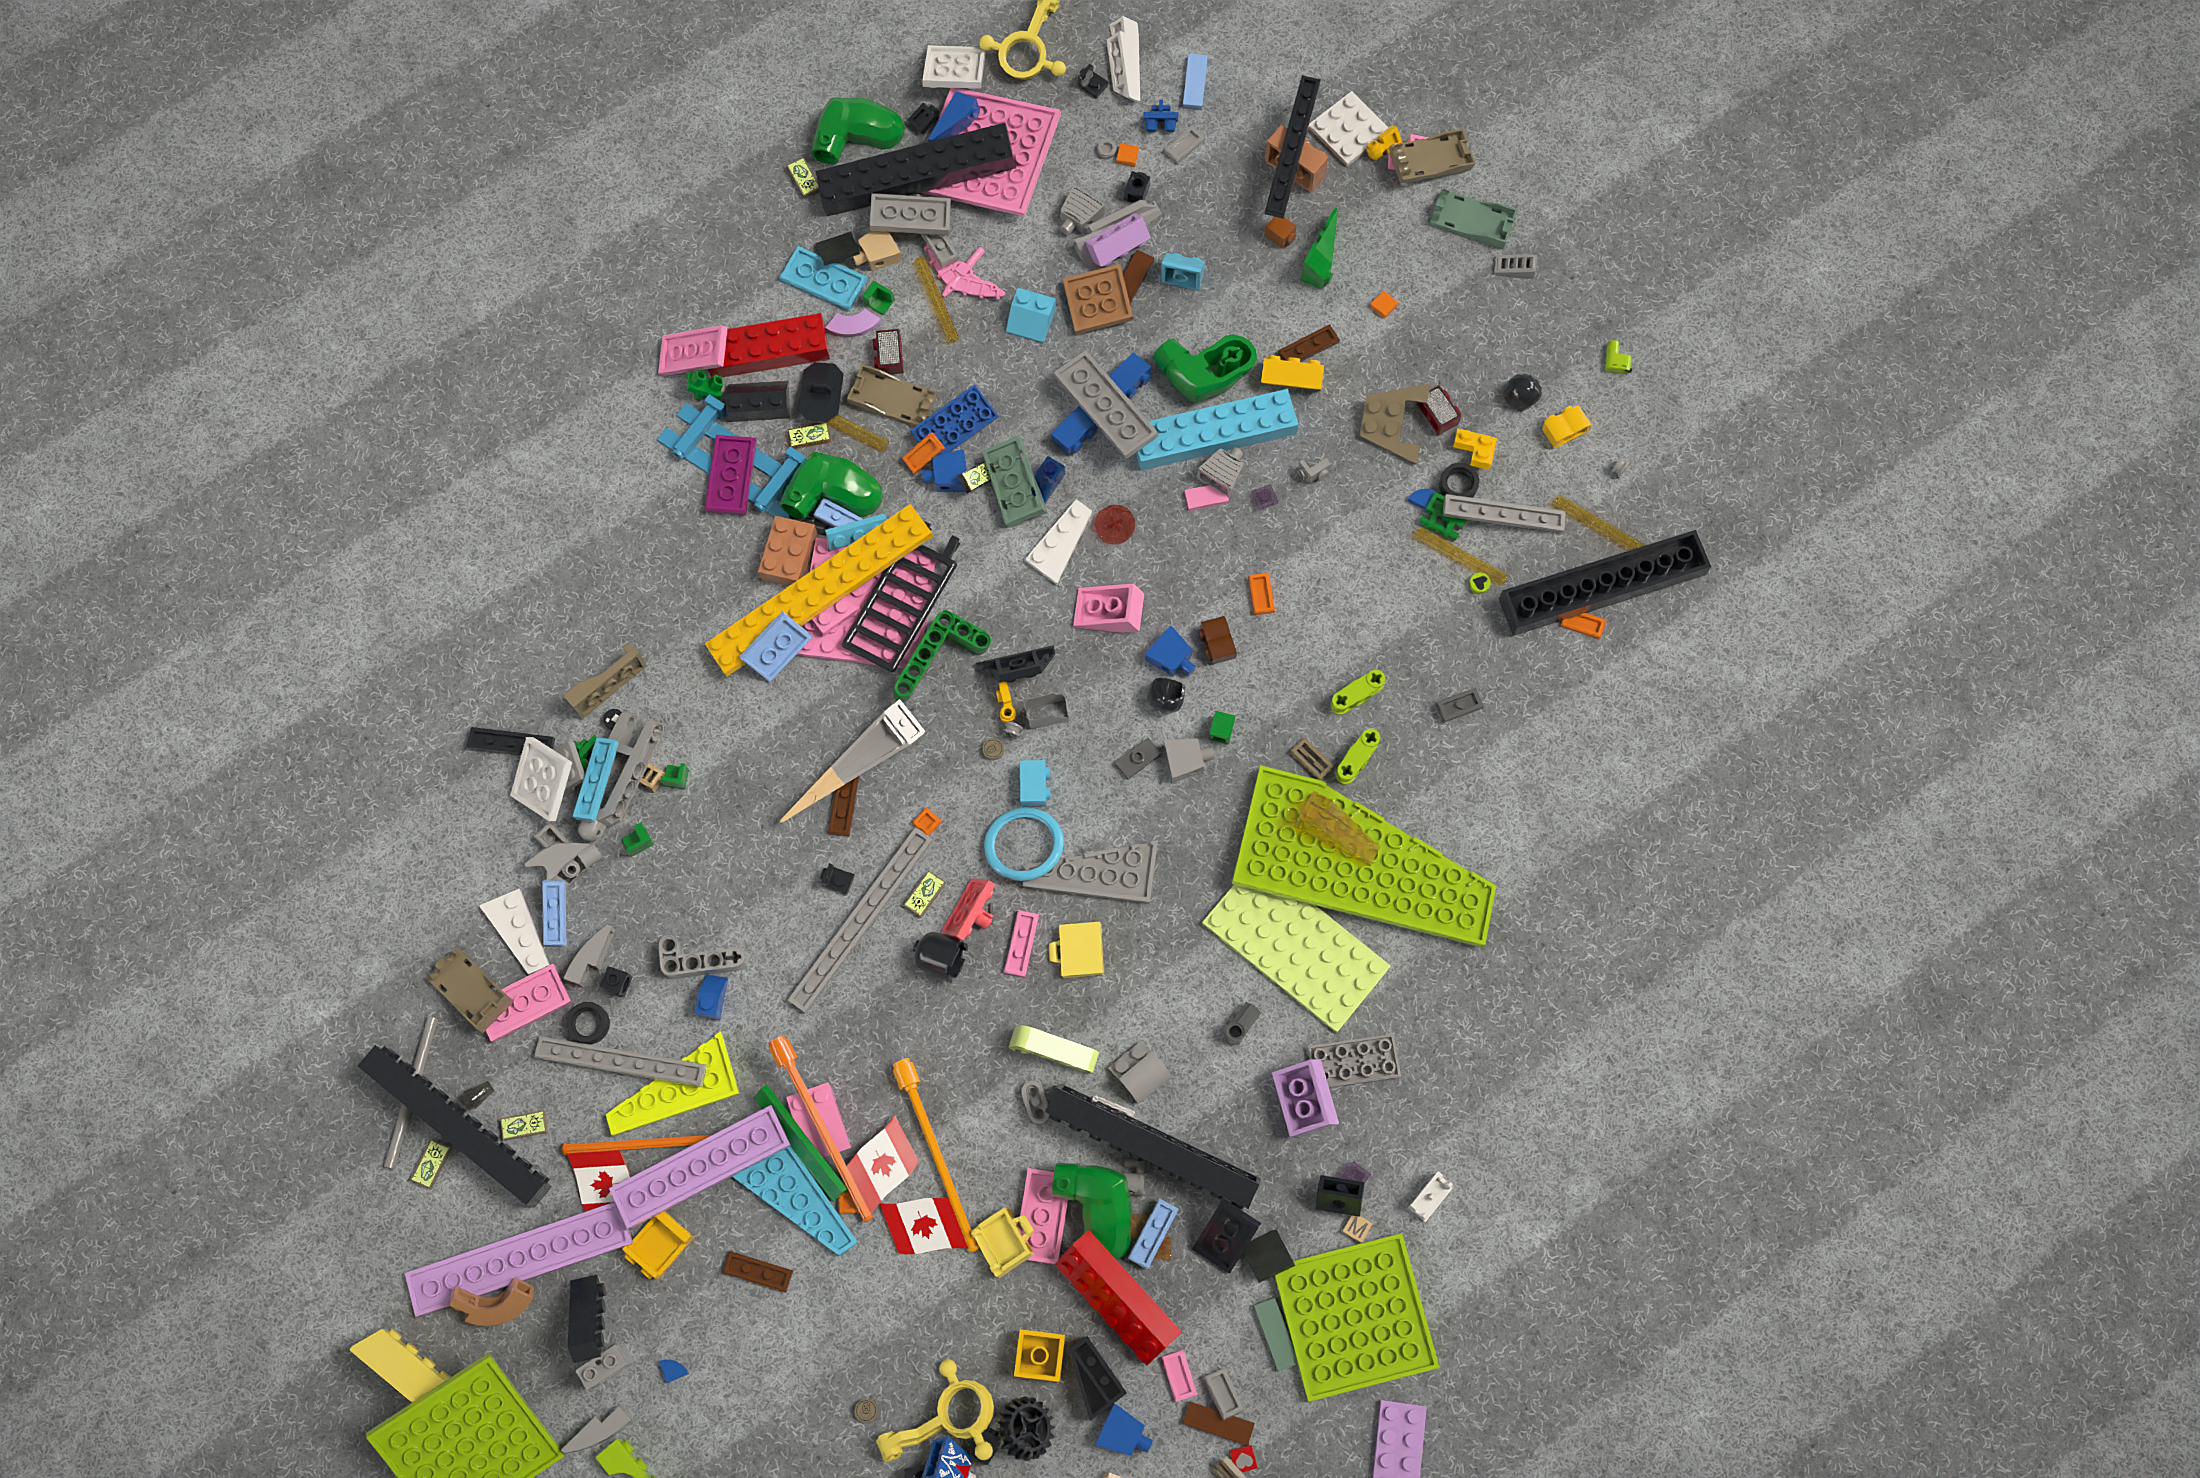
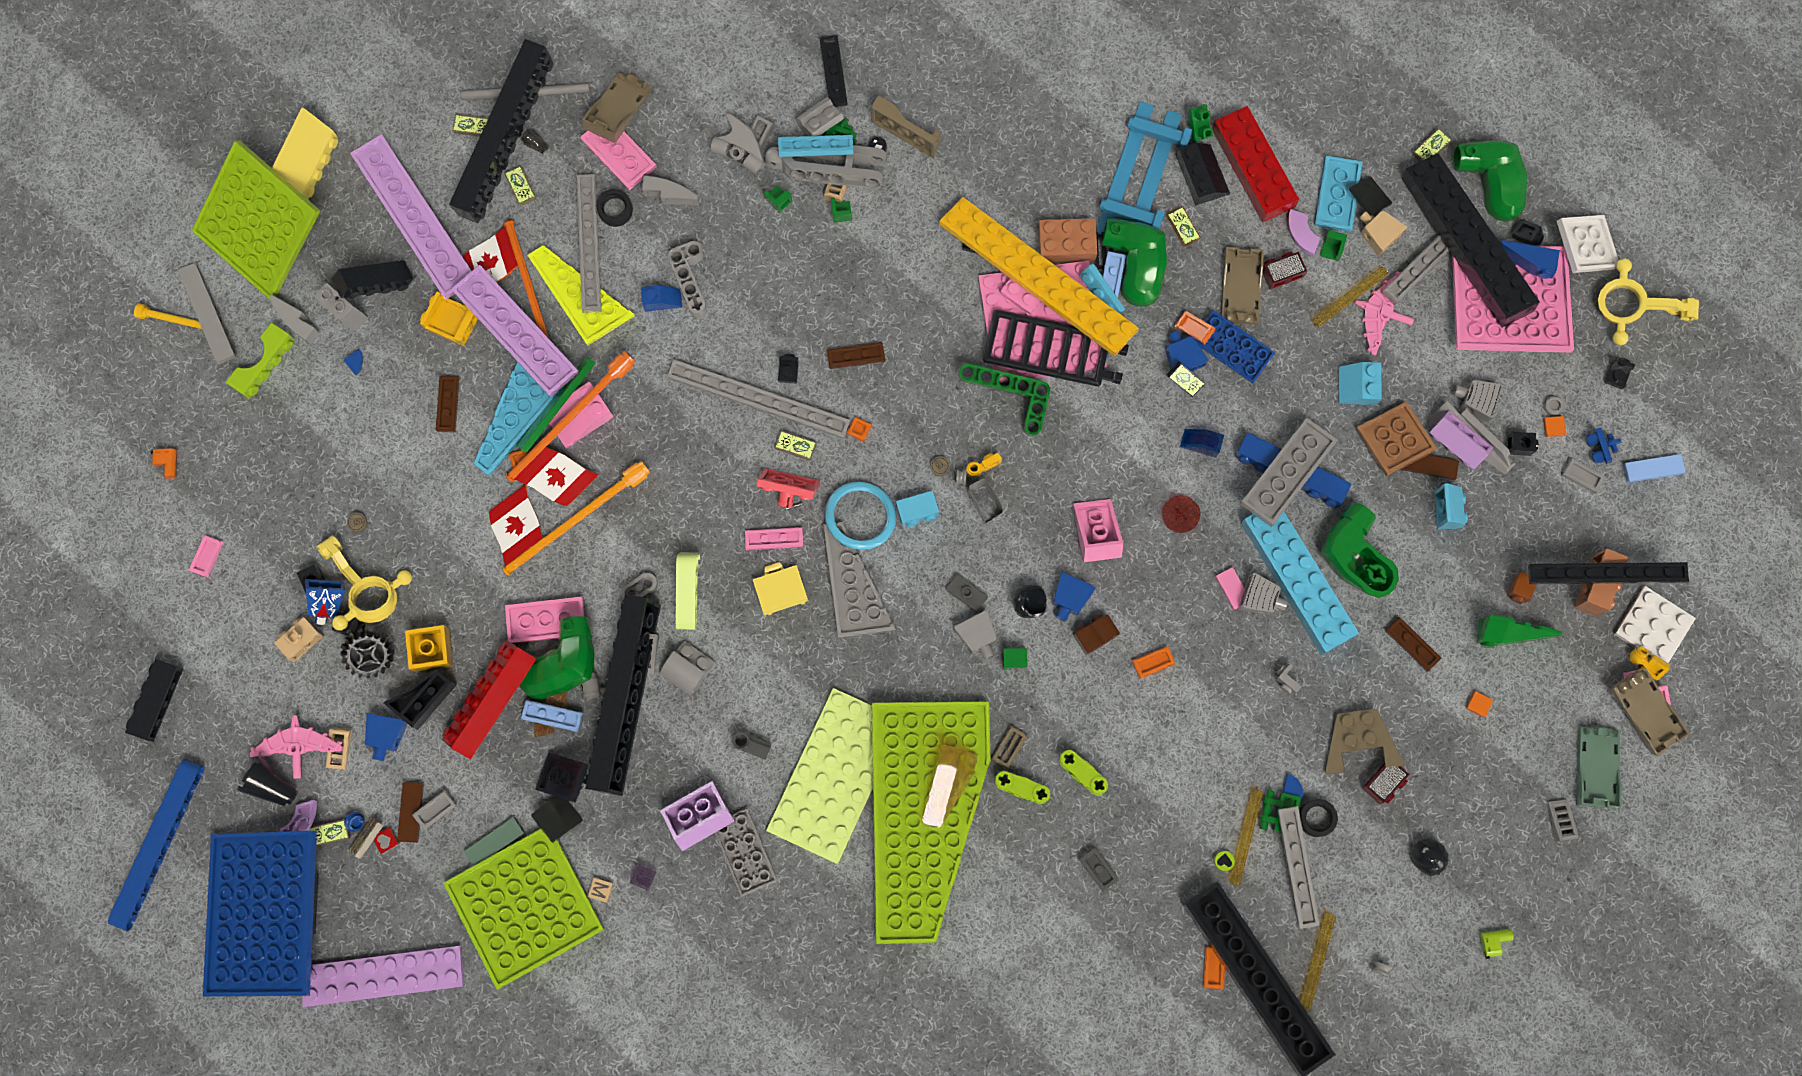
camera: 75 degrees right, 5 degrees up
medium nougat arch [449,1277,534,1326] -> none
white wing [479,889,549,975] -> none
white plate [510,737,572,821] -> none
light blue tile [542,880,566,945] -> none
black brick [600,966,633,997] -> none
bright pink plate [658,325,727,376] -> none
magenta tile [705,435,757,515] -> none
light blue tile [739,611,813,682] -> none
light grey plate [780,699,925,822] -> none
black shield [798,362,844,422] -> none
clear yellow axle [827,415,889,451] -> none
light grey plate [870,194,951,235] -> none
black cylinder [913,932,968,983] -> none
light yellow piece [971,1207,1035,1278] -> none
black wing [976,645,1055,683] -> none
sand green piece [982,436,1048,528] -> none
white wing [1025,499,1092,585] -> none
white wedge [1106,16,1140,102] -> none
bright pink tile [1161,1350,1197,1402] -> none
clear purple plate [1251,484,1278,511] -> none
yellow brick [1261,355,1324,390] -> none
black brick [1316,1175,1365,1217] -> none
white hinge [1408,1171,1453,1222] -> none
yellow plate [1453,428,1497,470] -> none
yellow brick [1542,405,1591,448] -> none

